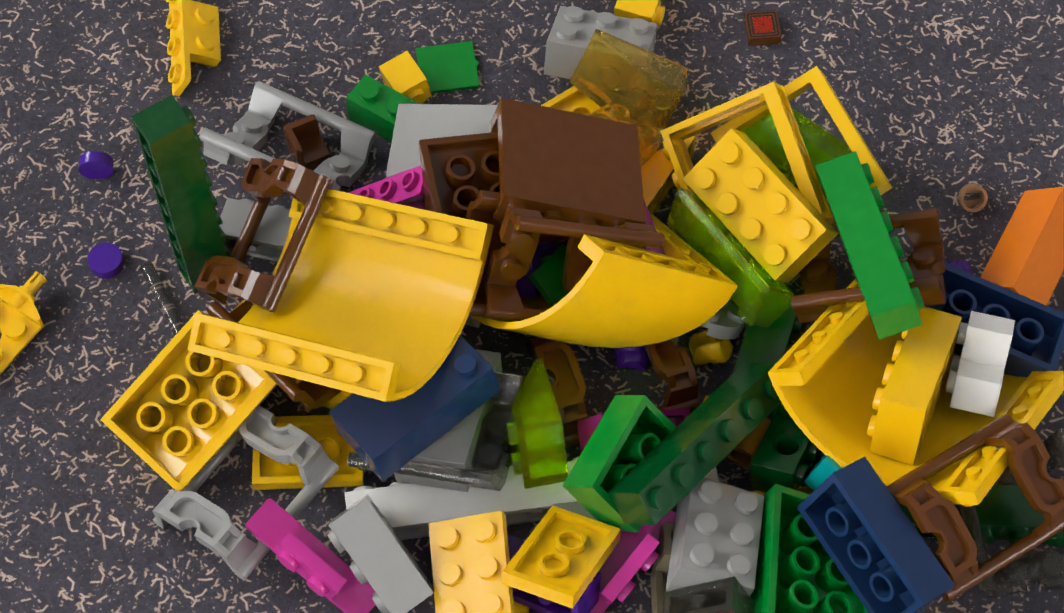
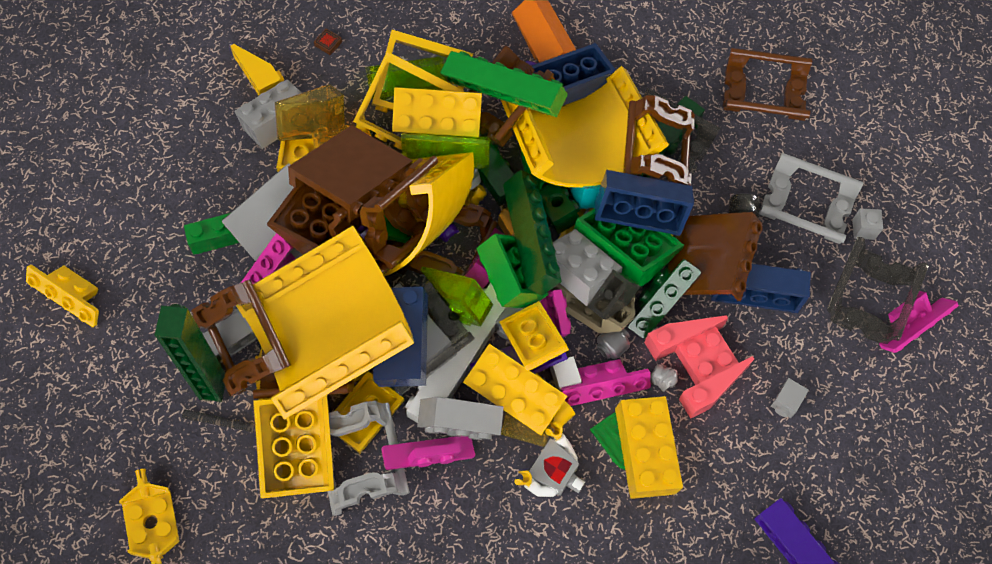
camera: 55 degrees left, 5 degrees up
dark purple tile [79,151,114,179] -> none
dark purple tile [87,243,124,279] -> none
light grey piece [199,81,377,191] -> none
reddish brown panel [283,114,330,169] -> none
yellow brick [379,51,432,104] -> none
green piece [416,41,479,94] -> none
yellow brick [866,307,962,465] -> none
white brick [945,311,1015,417] -> none
medium nougat hinge [958,183,988,212] -> none

